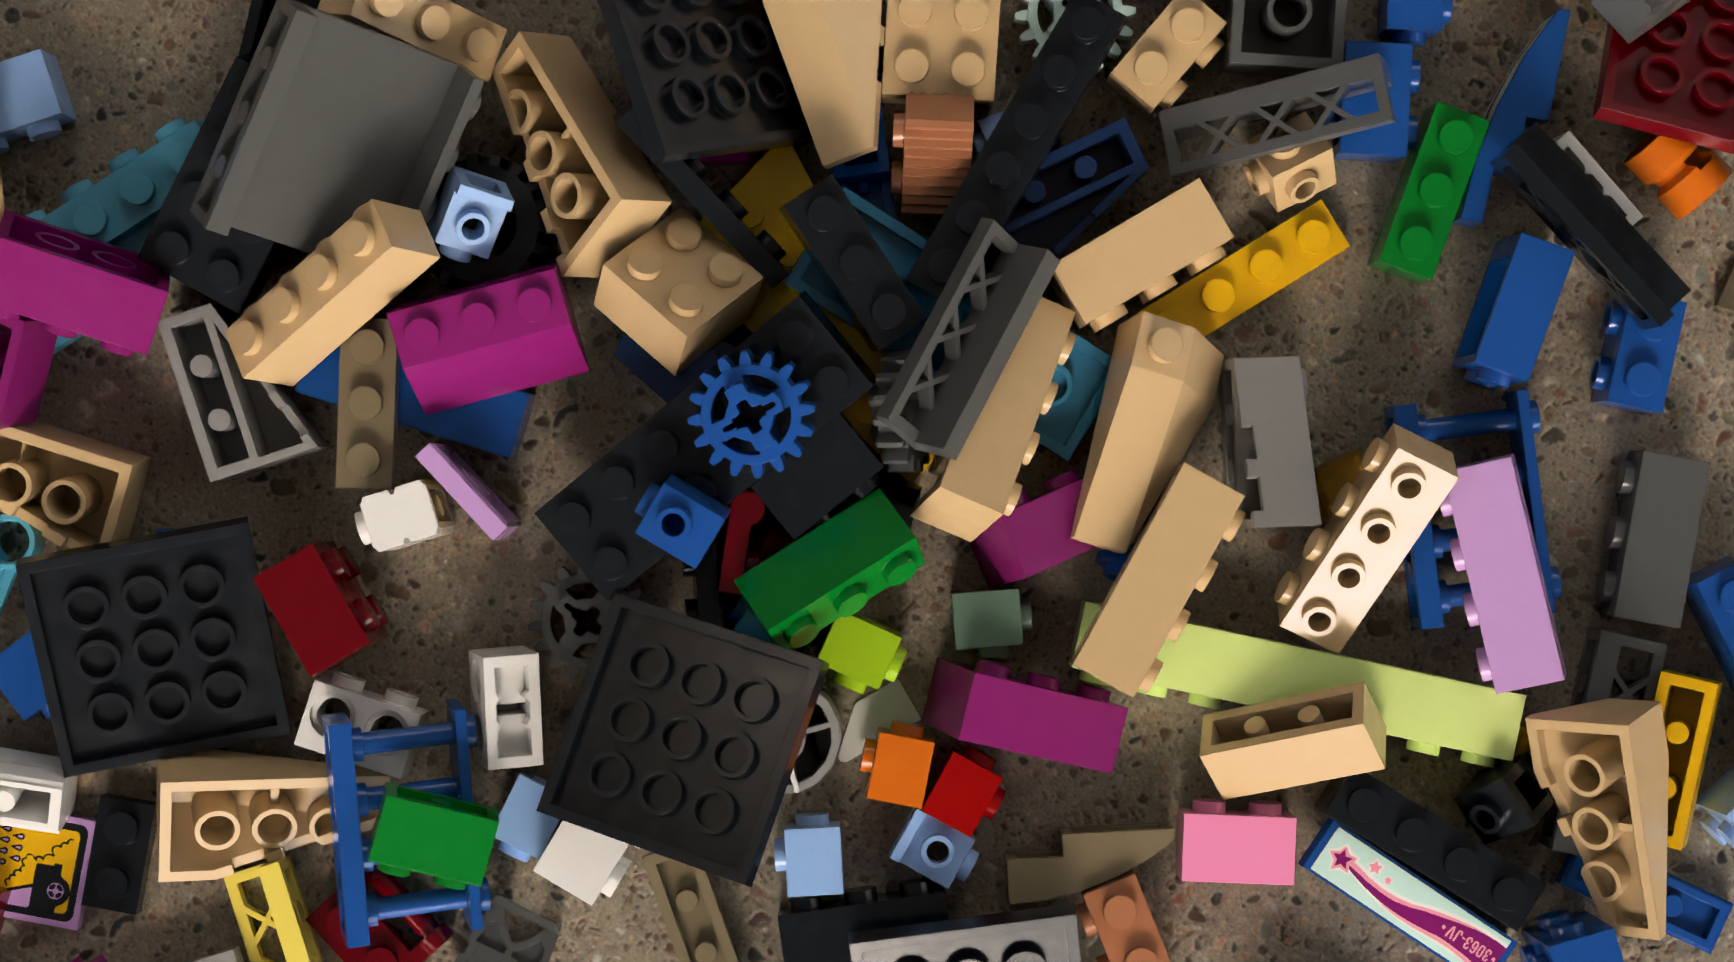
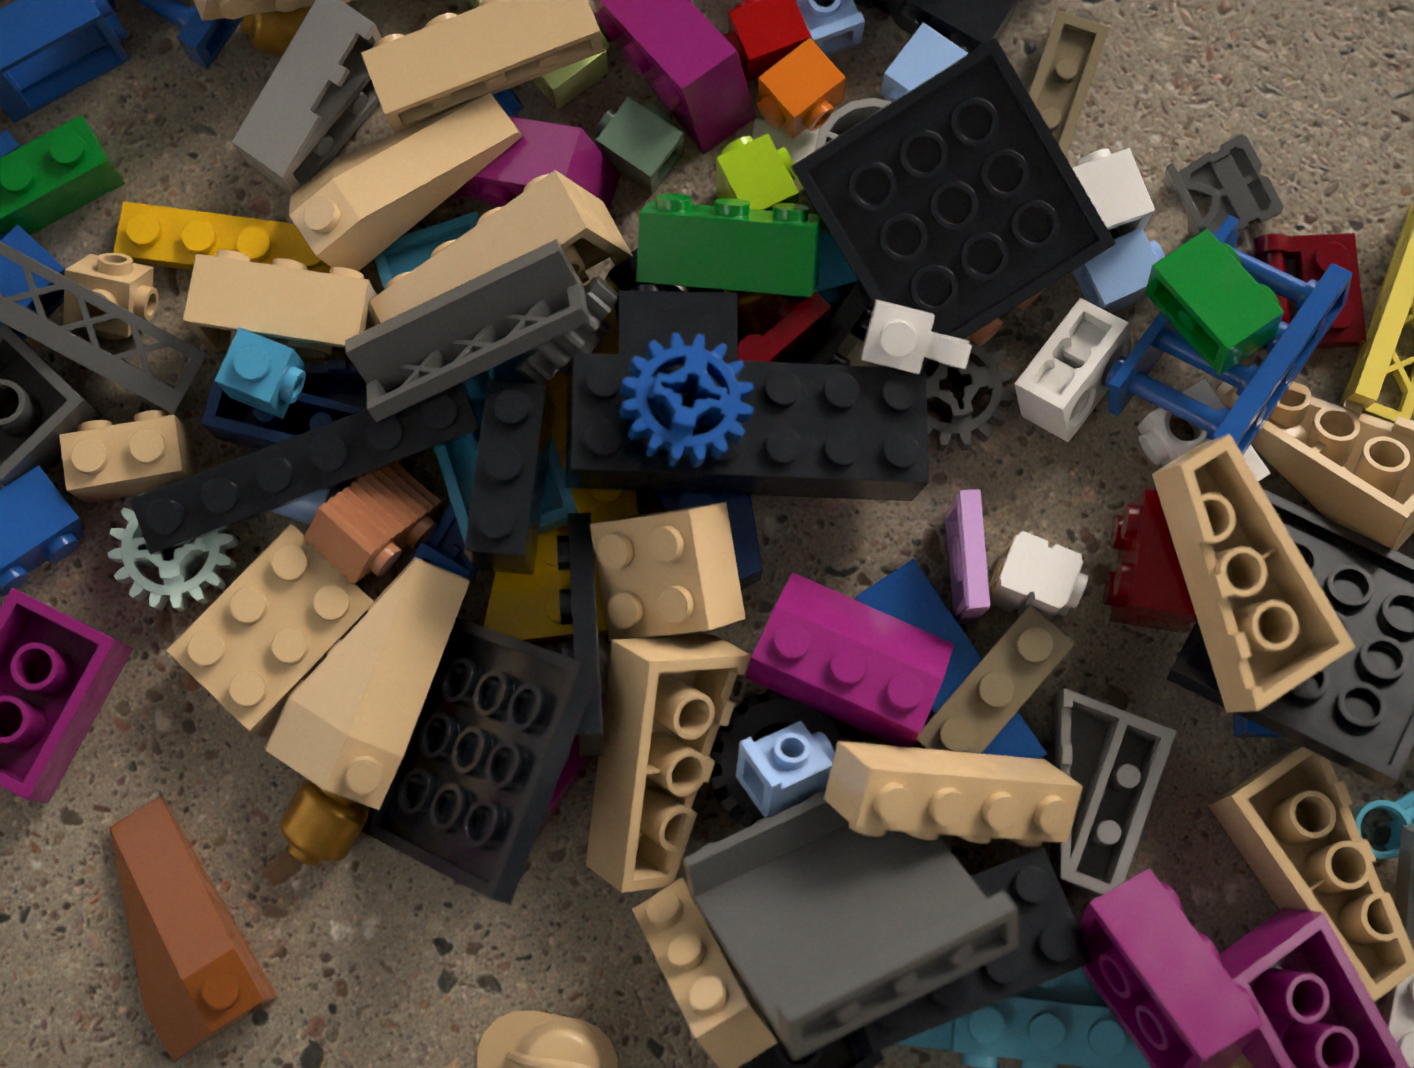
camera: 140 degrees left, 10 degrees down
blue brick [634,474,732,569] -> none
none -> dark azure brick [214,327,306,419]
none -> white plate [861,300,972,374]
none -> tan wedge [1152,434,1355,713]

